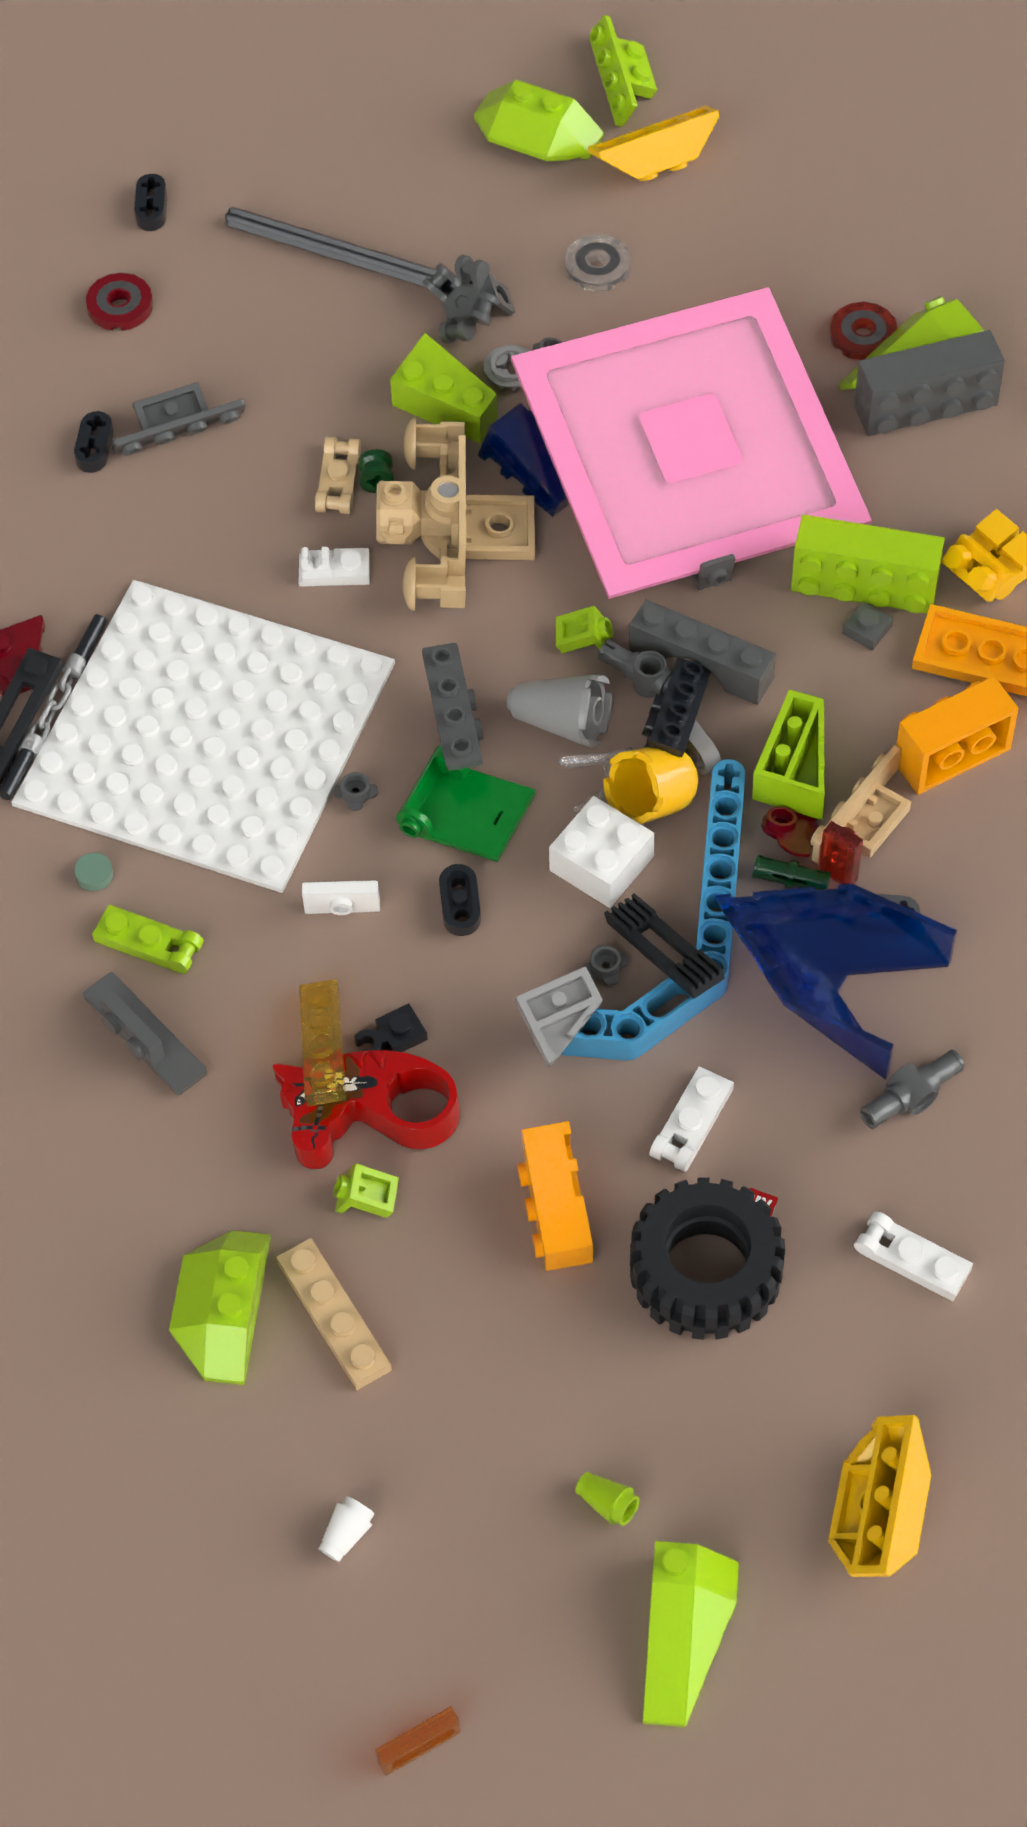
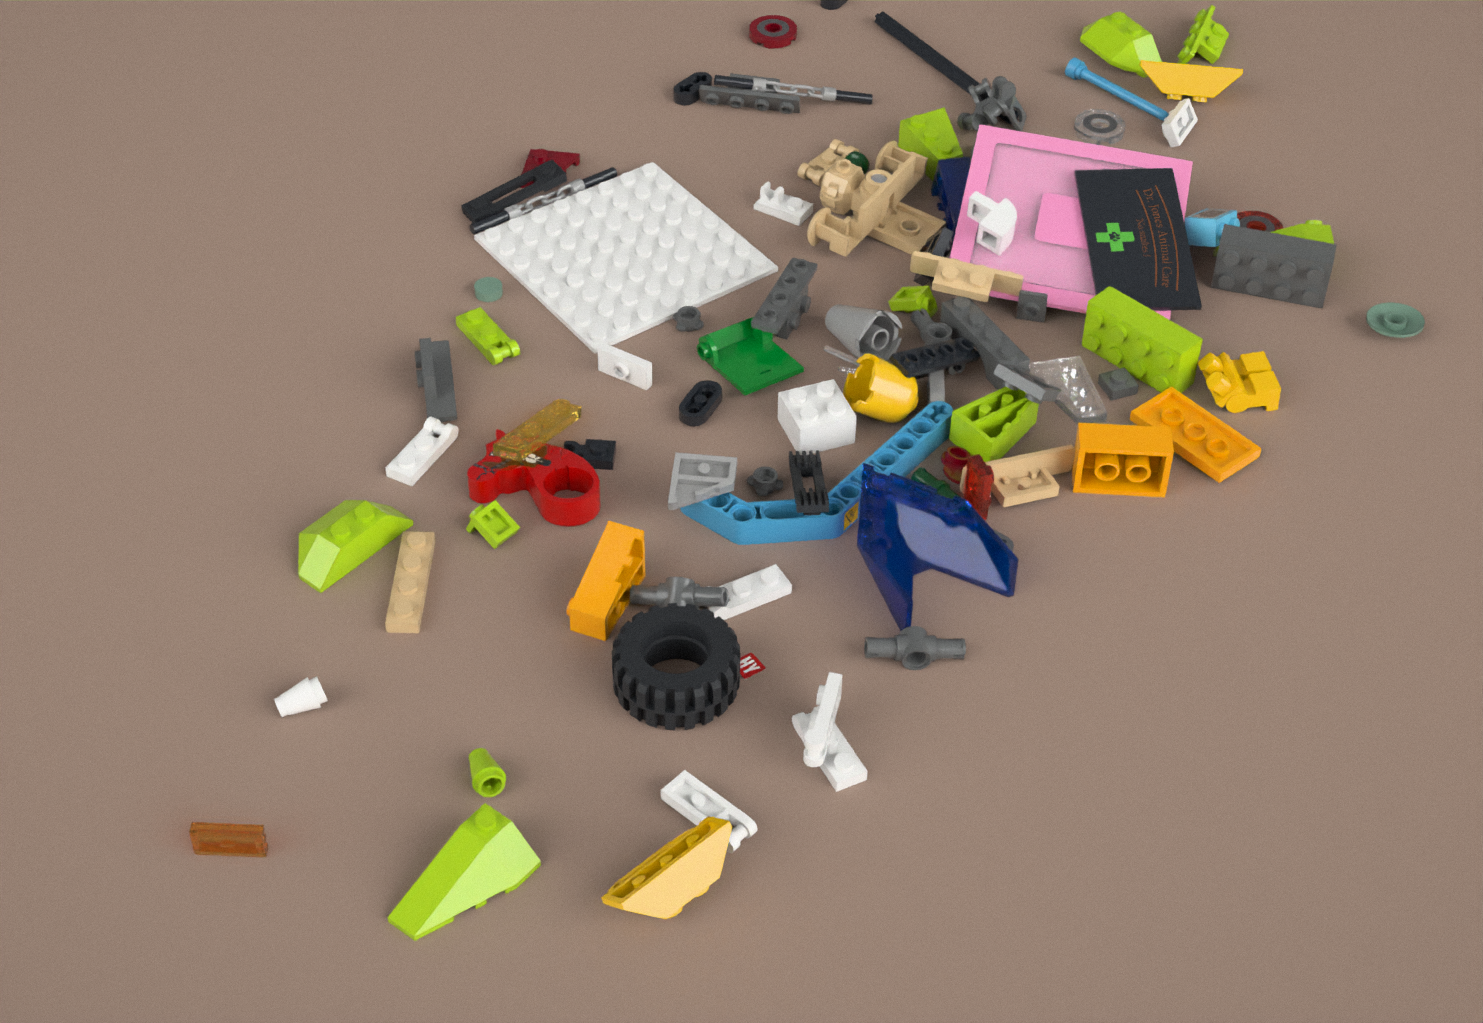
camera: 30 degrees right, 15 degrees down
none -> white plate [385,416,459,486]
none -> dark grey pin [630,577,728,609]
none -> white plate [661,770,758,853]
none -> piece [714,75,873,104]
none -> white plate [803,672,842,767]
none -> tan bracket [910,251,1024,302]
none -> black wing [914,227,954,286]
none -> white brick [967,191,1017,255]
none -> plate [993,363,1062,404]
none -> clear wing [1028,356,1108,425]
none -> dark azure piece [1065,57,1169,121]
none -> black piece [1074,168,1202,311]
none -> white plate [1161,98,1198,147]
none -> medium azure brick [1185,208,1240,247]

